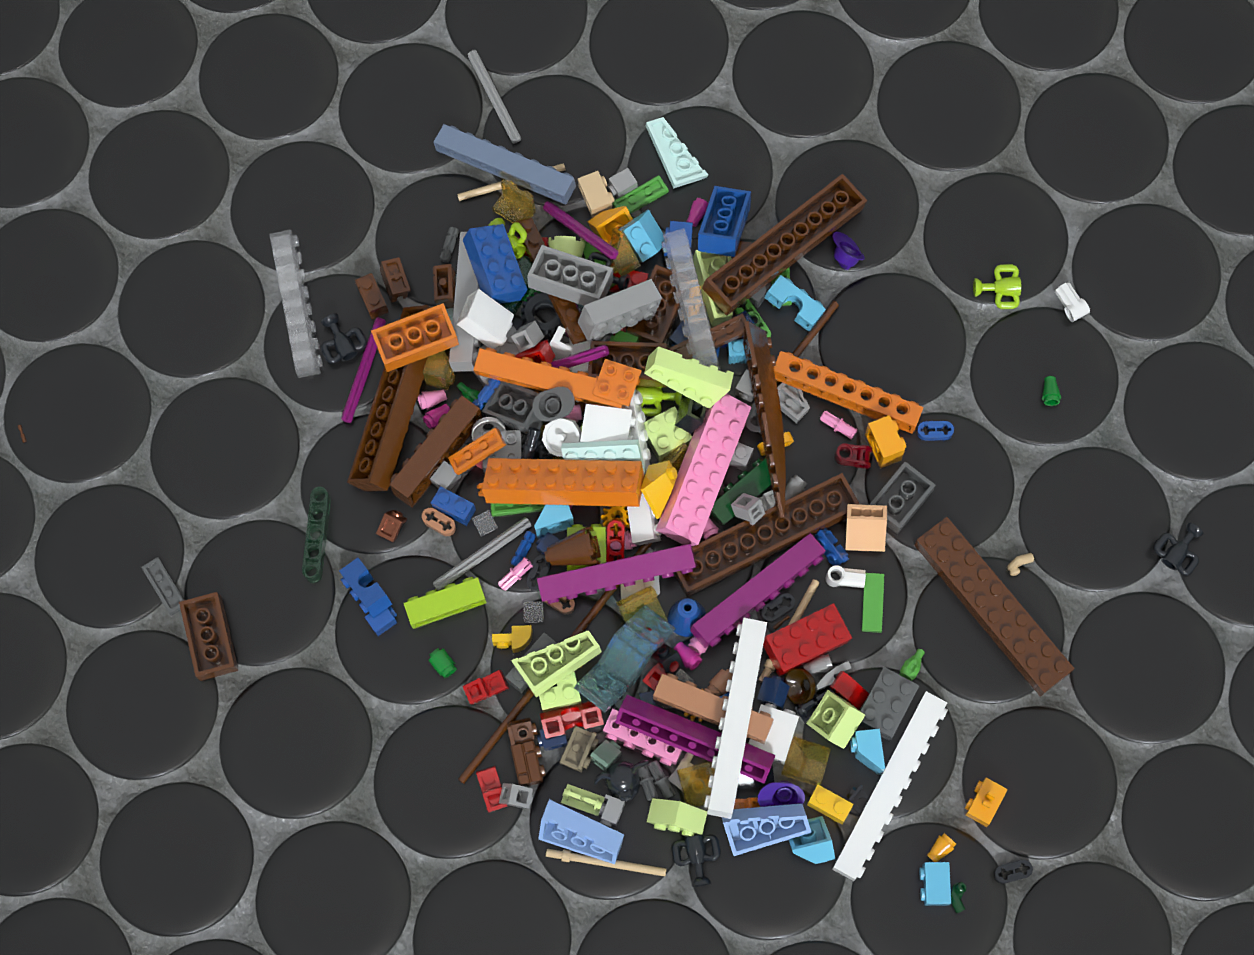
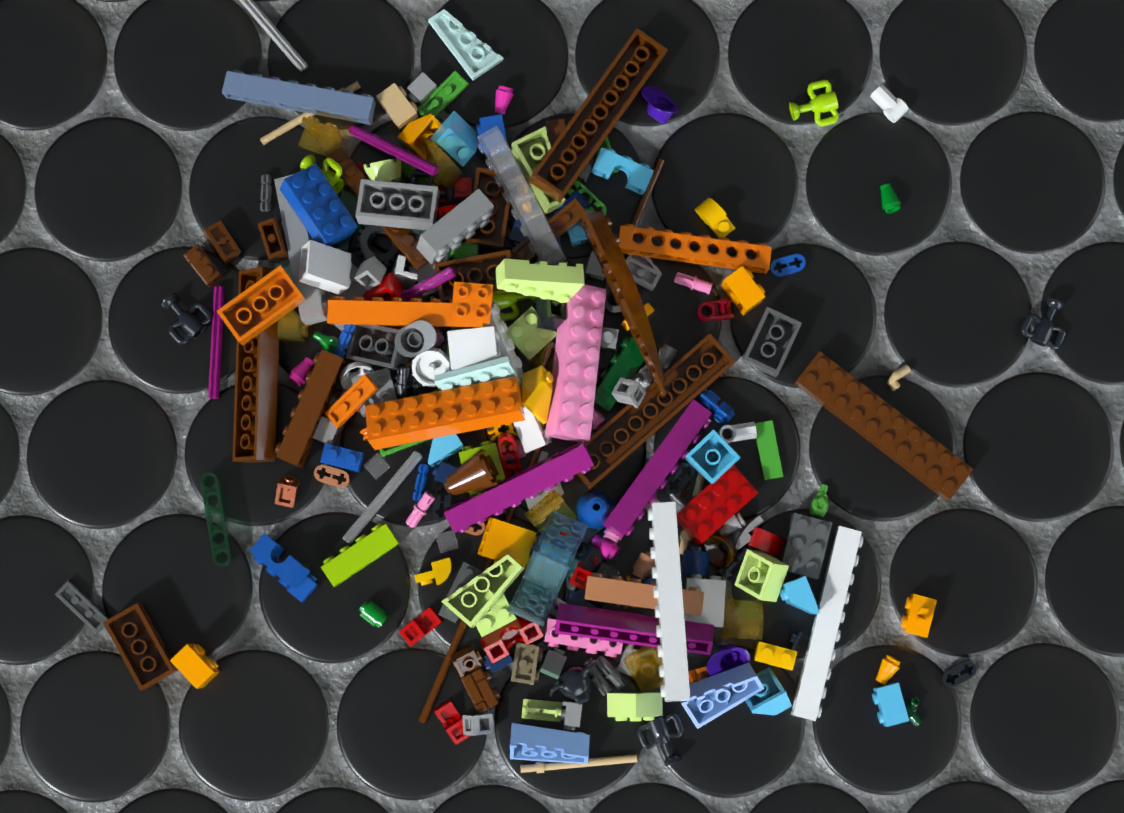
camera: 20 degrees left, 10 degrees up
clear brick [269,229,323,378] -> none
bright pink cone [418,389,447,410] -> none
blue brick [698,186,751,257] -> none
light nougat brick [846,504,887,552] -> none
none -> light orange brick [170,644,220,689]
none -> light orange brick [477,517,537,569]
none -> medium azure slope [685,429,741,484]
none -> yellow brick [694,198,735,238]

